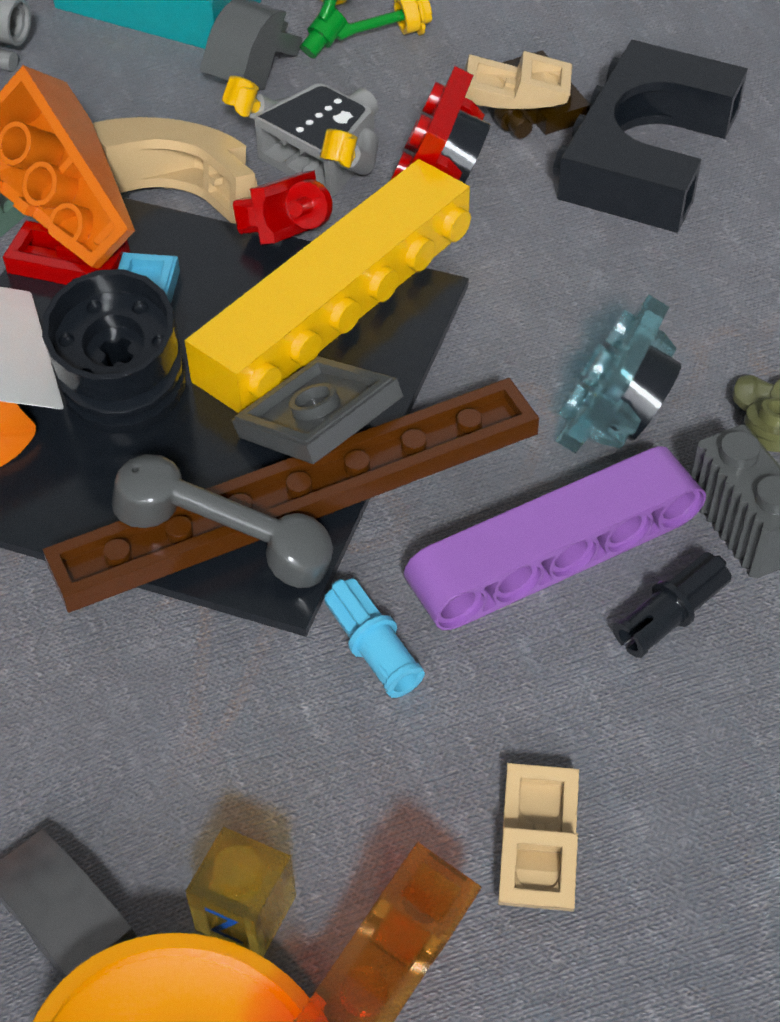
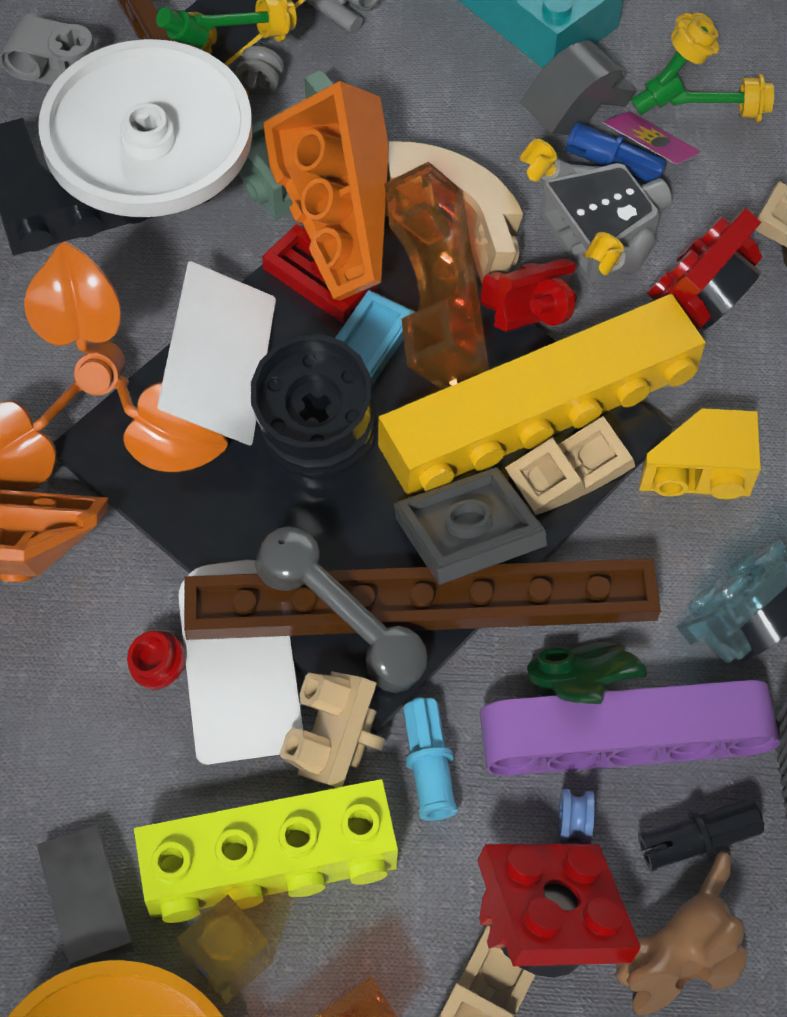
camera: 20 degrees right, 10 degrees up
none -> red plate [127,631,186,690]
none -> neon yellow brick [134,779,398,923]
none -> white sticker [178,560,303,765]
none -> tan hips [280,671,385,788]
none -> clear orange arch [384,162,489,390]
none -> red piece [477,844,641,978]
none -> tan slope [505,416,636,515]
none -> dark green plate [527,642,647,704]
none -> medium blue bush [557,789,595,844]
none -> blue axle [565,121,666,183]
none -> dark pink sticker [603,111,700,164]
none -> medium nougat animal [615,852,747,1016]
none -> yellow slope [639,408,761,500]

